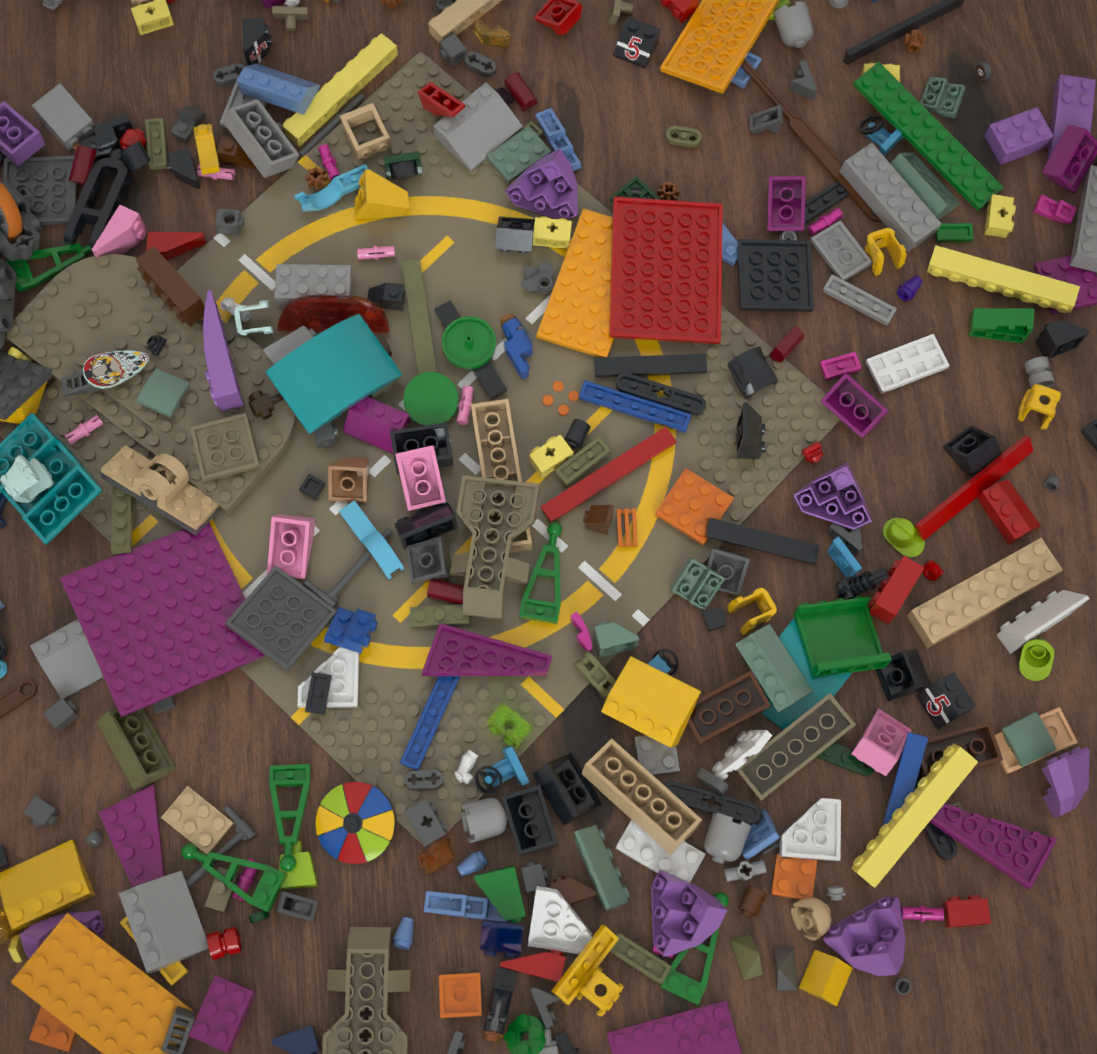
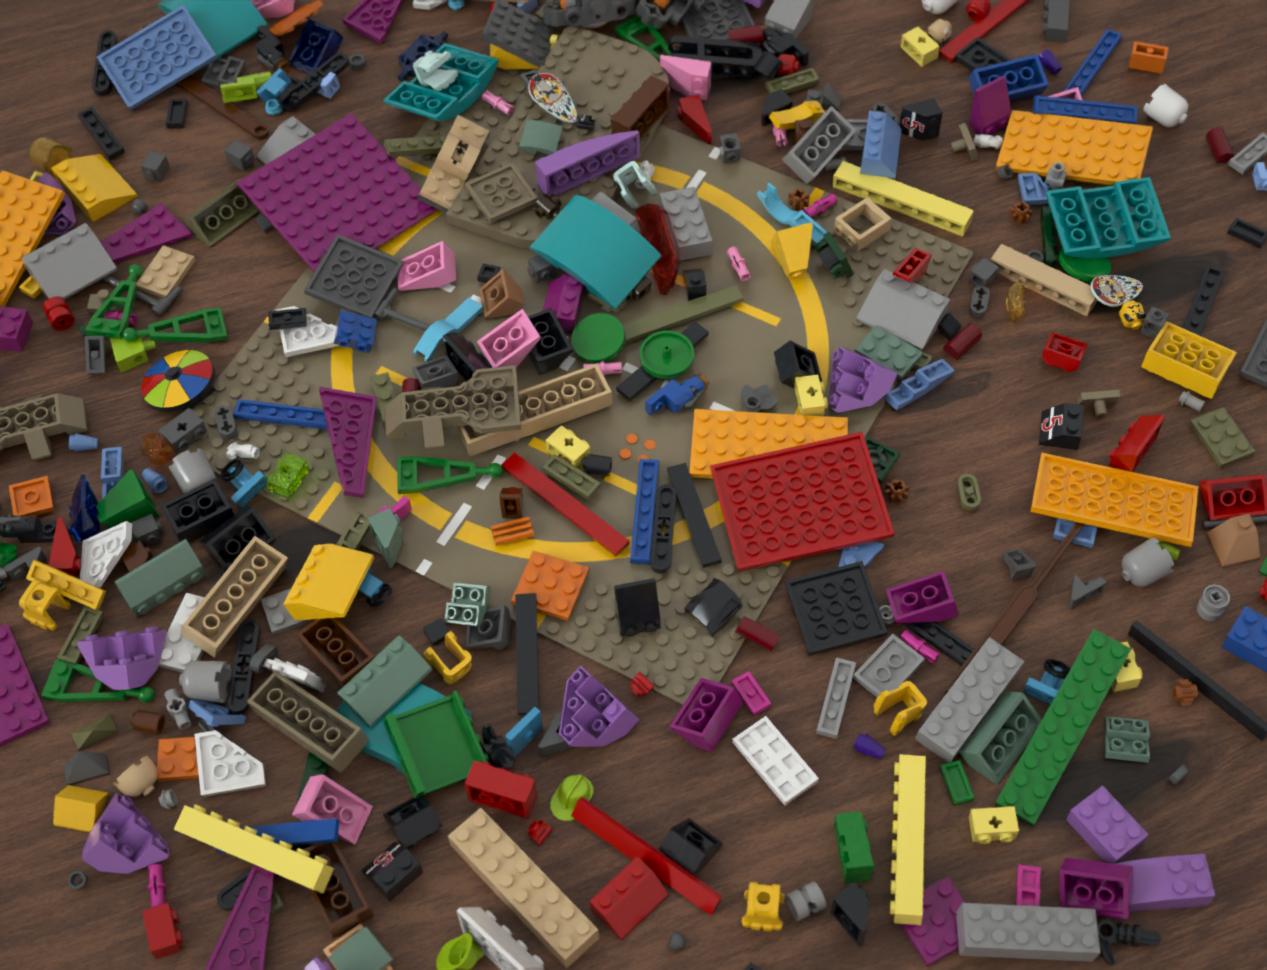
camera: 80 degrees right, 15 degrees down
dark grey piece [298,93,365,157] -> none

